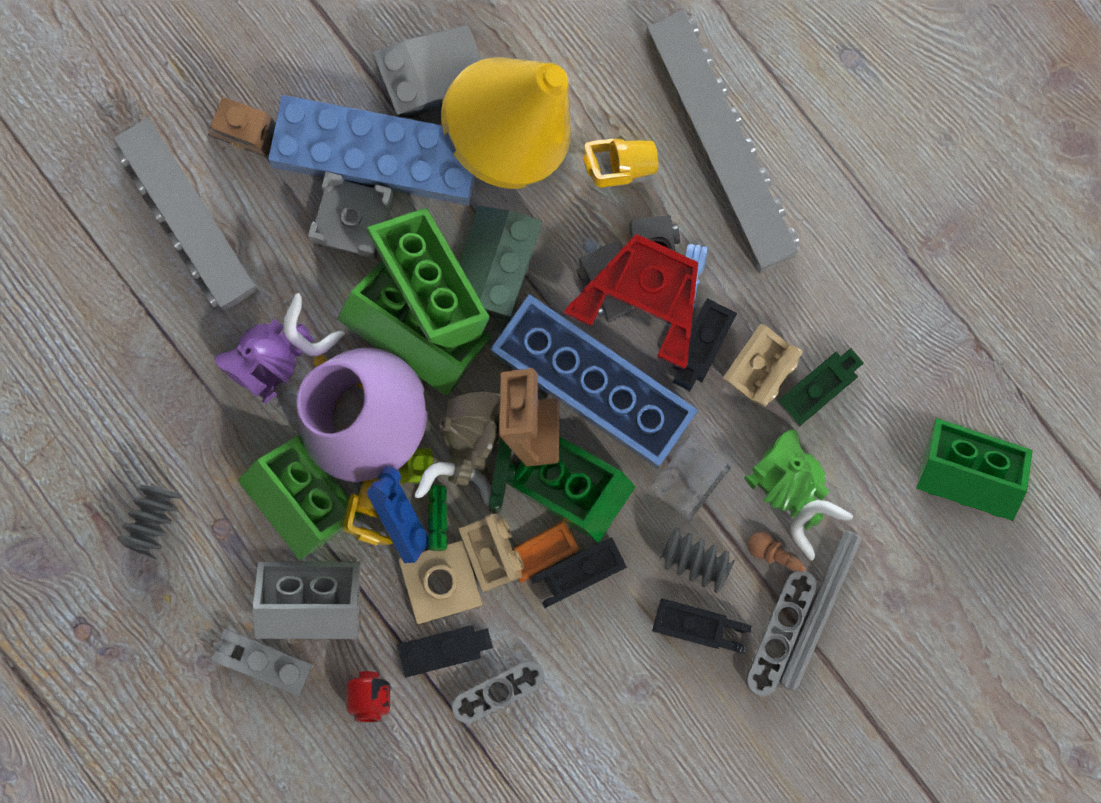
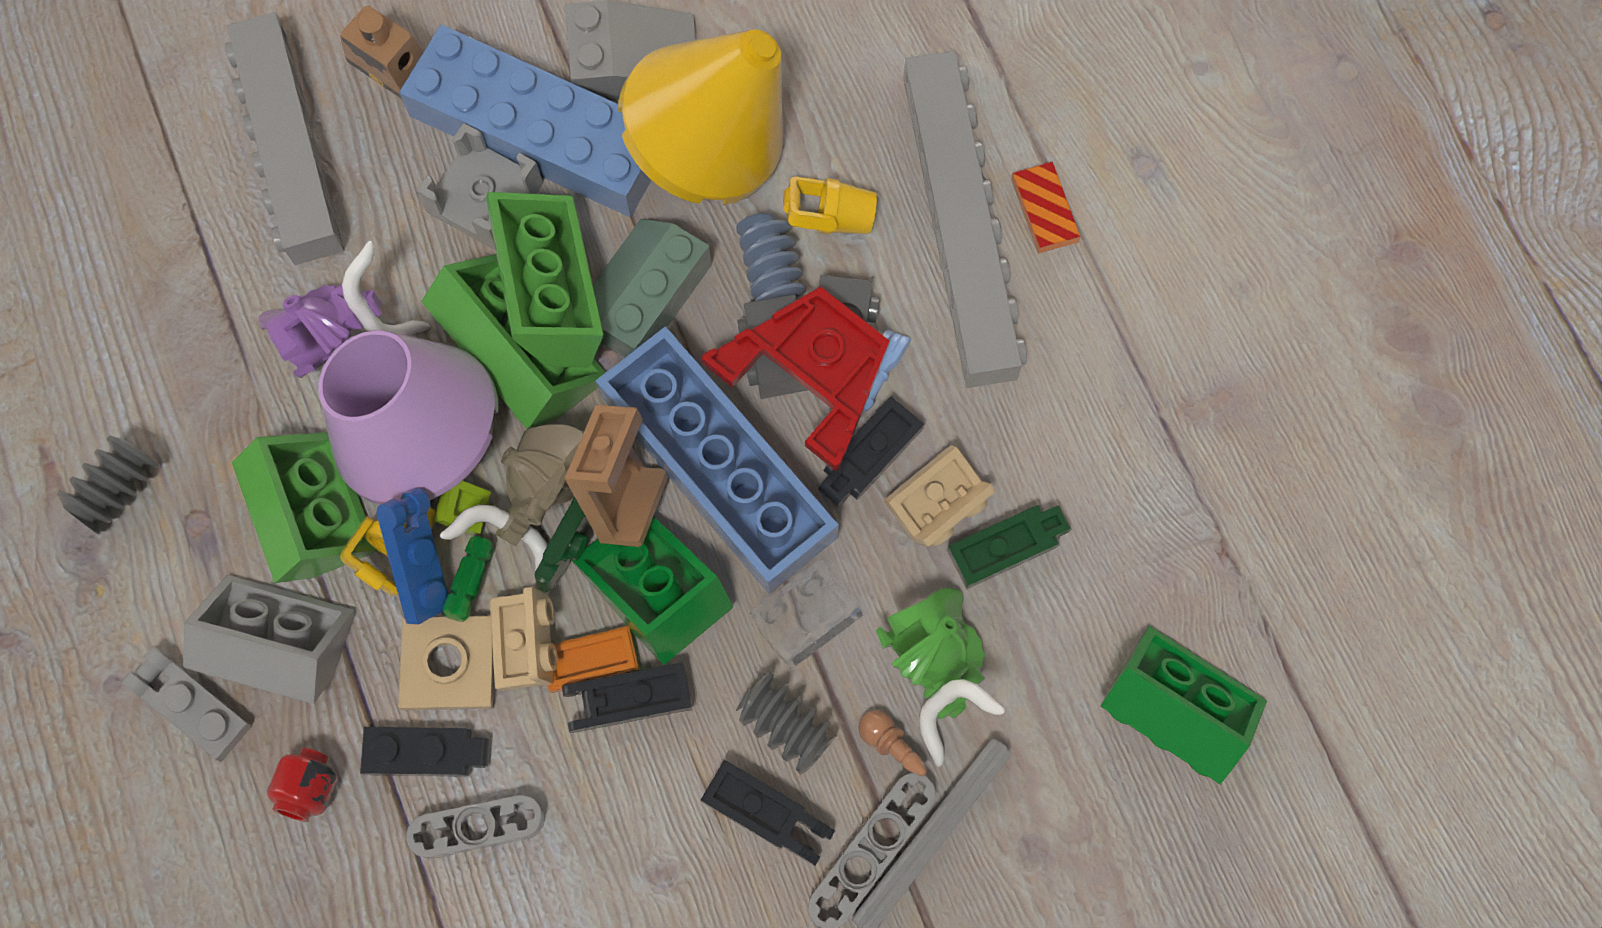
camera: 20 degrees right, 10 degrees down
none -> sand blue piece [736,214,806,301]
none -> tile [1011,162,1080,254]

